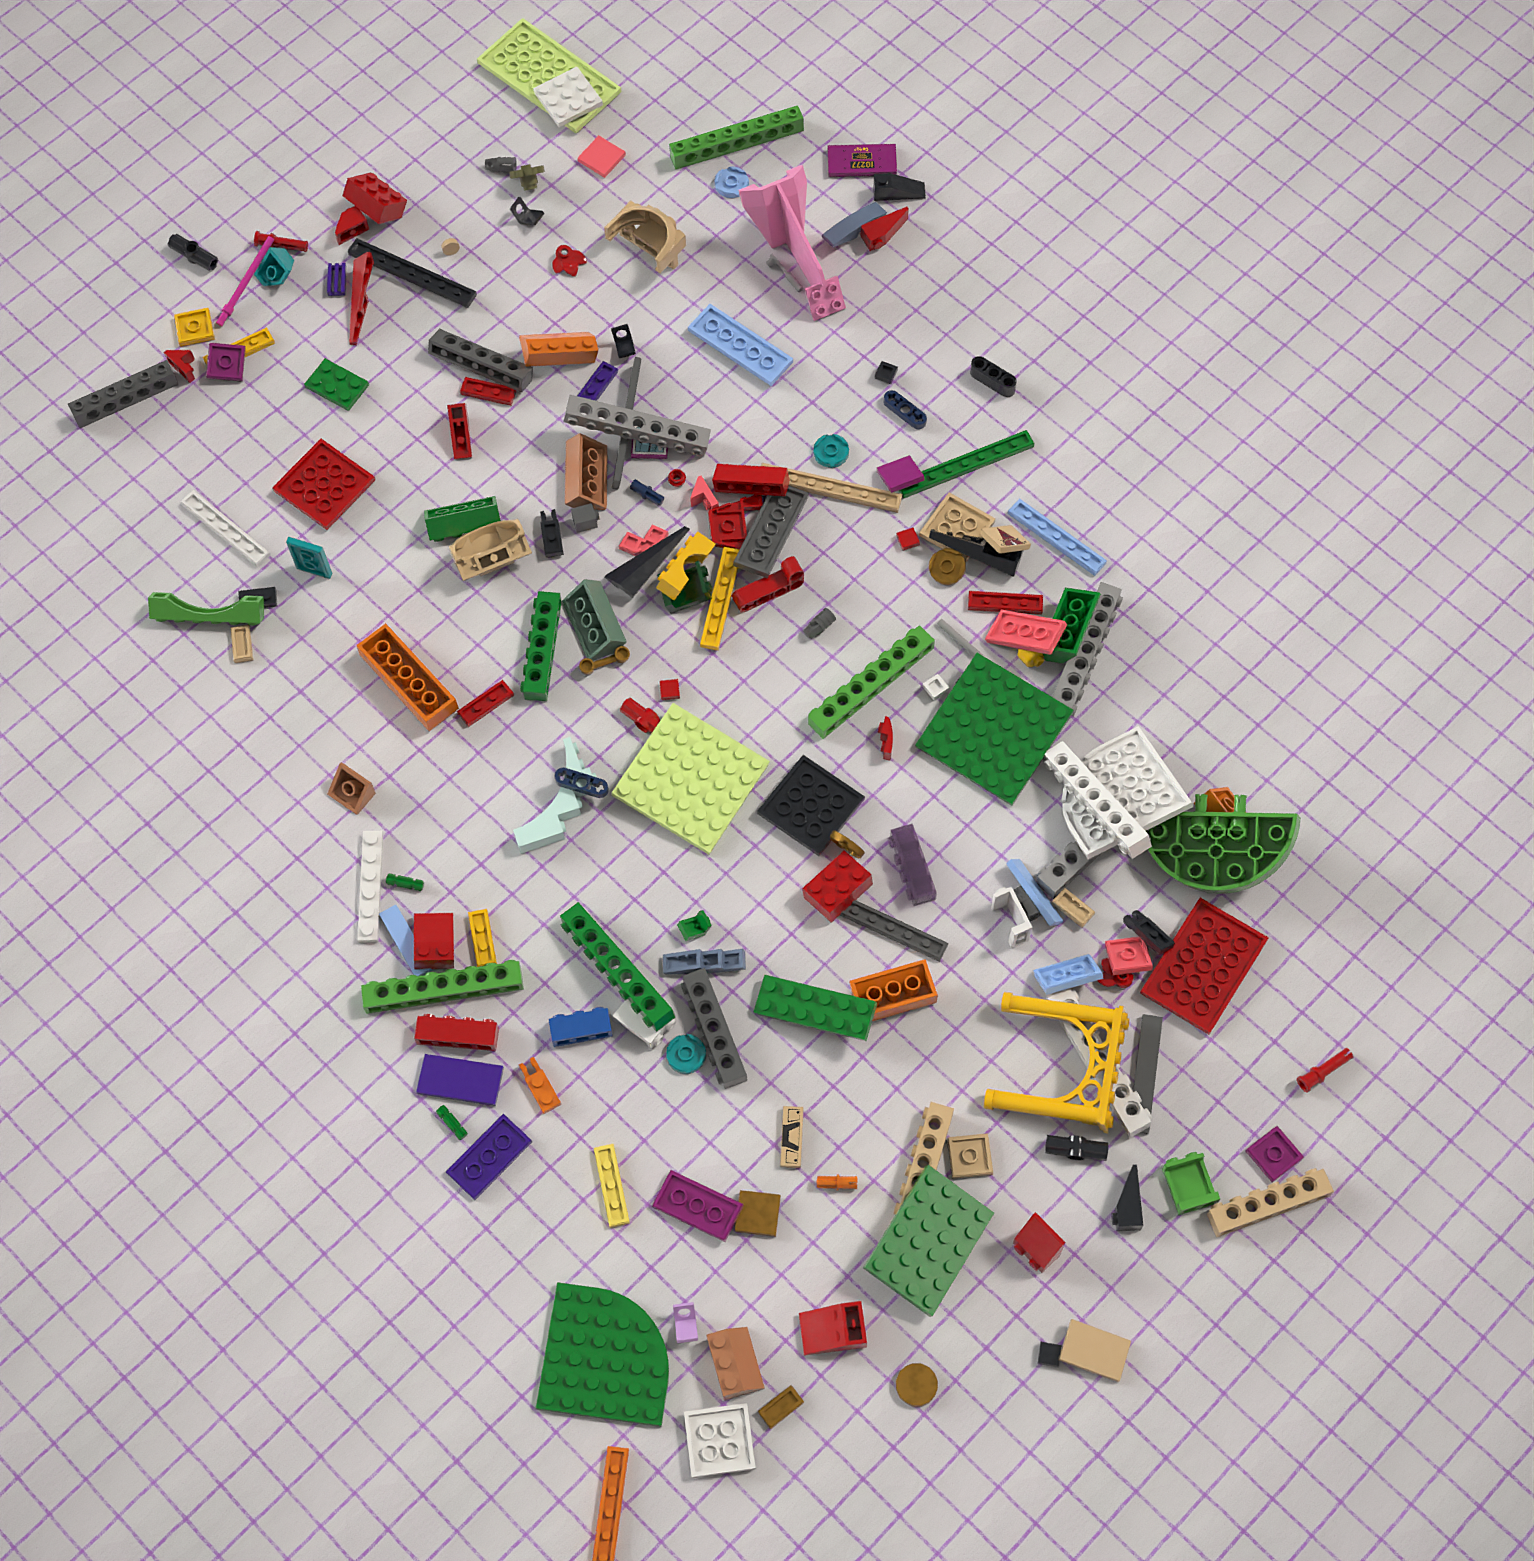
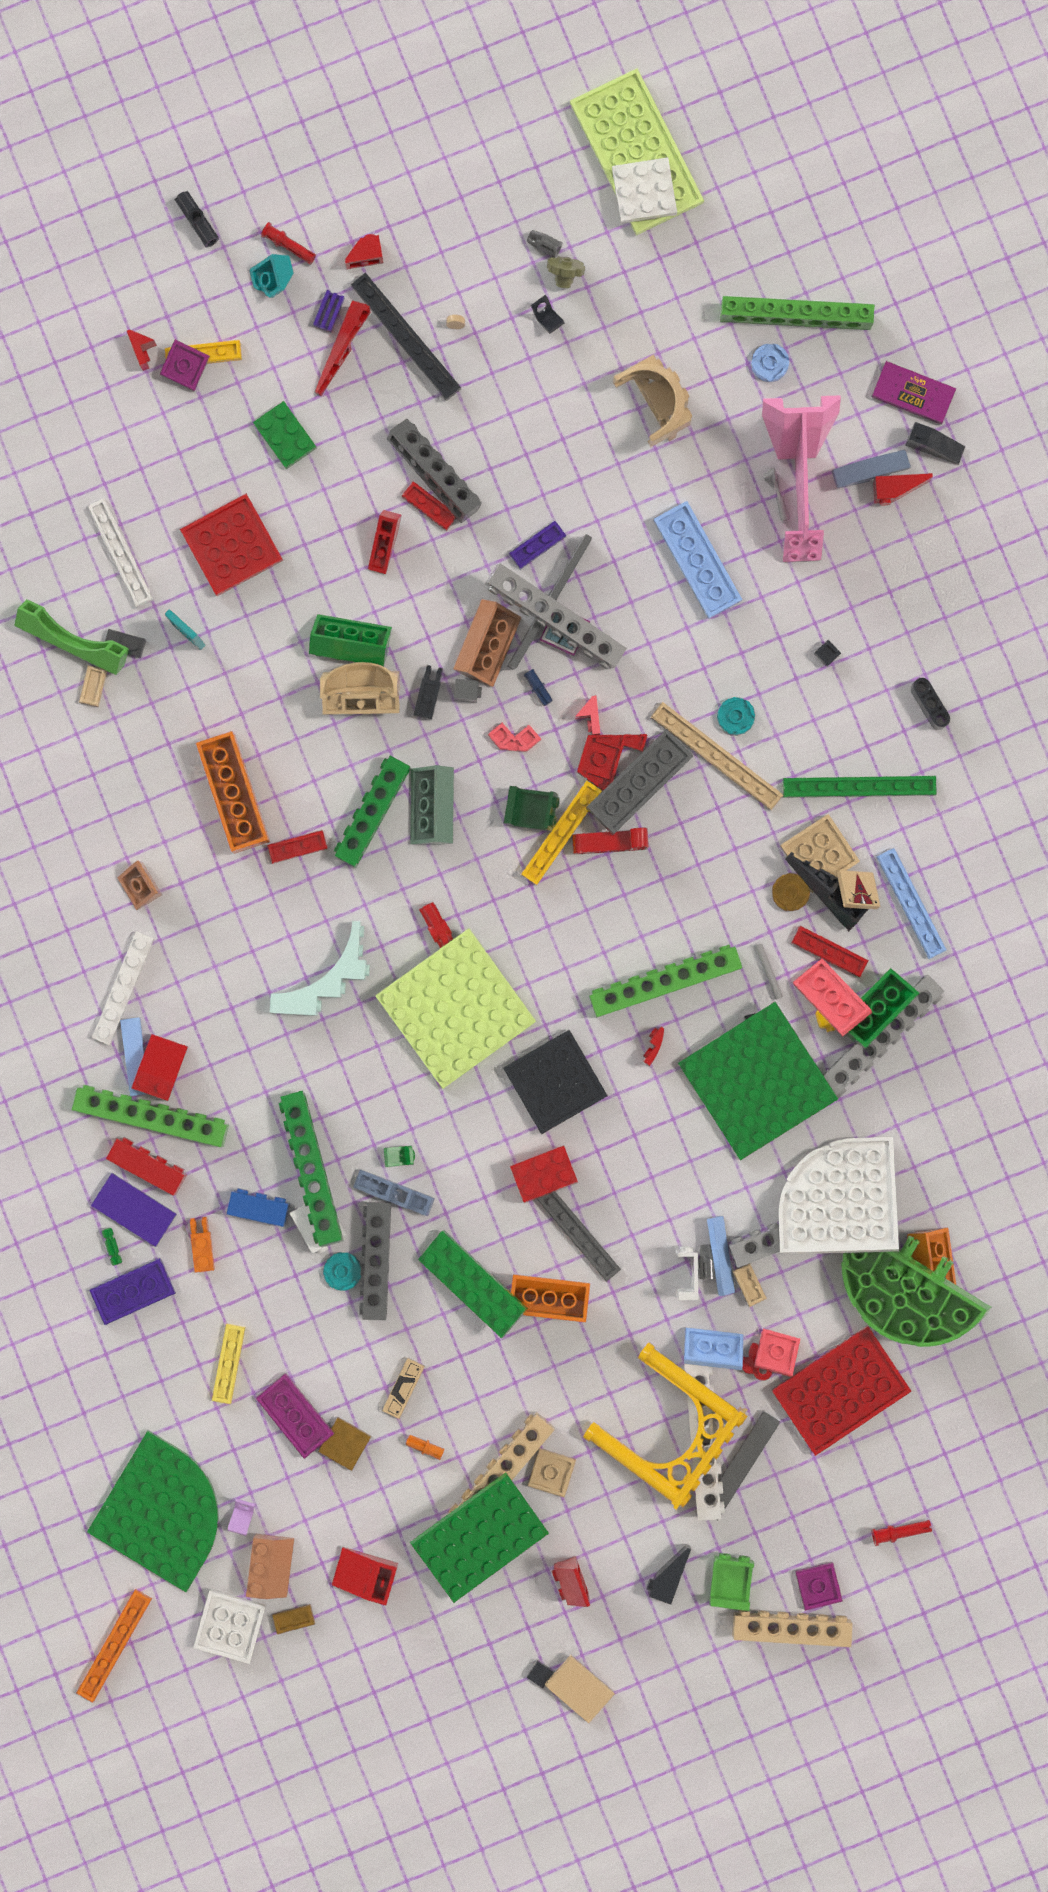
camera: 25 degrees right, 20 degrees up
dark grey brick [68,360,179,428] -> none
yellow tile [174,308,215,347] -> none
dark pink bar [216,236,274,327] -> none
red brick [342,172,407,224] -> none
green axle [386,873,424,891] -> none
yellow tile [468,909,497,967] -> none
orange slope [519,332,599,367] -> none
red plate [552,245,587,277] -> none
dark blue beam [554,767,609,798] -> none
coral tile [578,135,626,178] -> none
pearl gold bar [579,646,630,675] -> none
black wedge [604,526,690,598] -> none
black bracket [611,324,636,359] -> none
yellow arch [656,531,716,600] -> none
red tile [659,679,680,700] -> none
red plate [668,469,686,487] -> none
red brick [712,464,790,496] -> none
dark grey hinge [803,608,836,639] -> none
pearl gold tile [830,831,865,859] -> none
magenta tile [876,455,924,493] -> none
dark blue beam [884,390,927,430] -> none
clear purple brick [888,823,937,906] -> none
red tile [896,527,920,551] -> none
pearl gold tile [896,1363,938,1407] -> none
white plate [922,674,949,700] -> none
white brick [1044,741,1152,859] -> none
black piece [1045,1135,1109,1161] -> none
black hinge [1123,910,1175,955] -> none

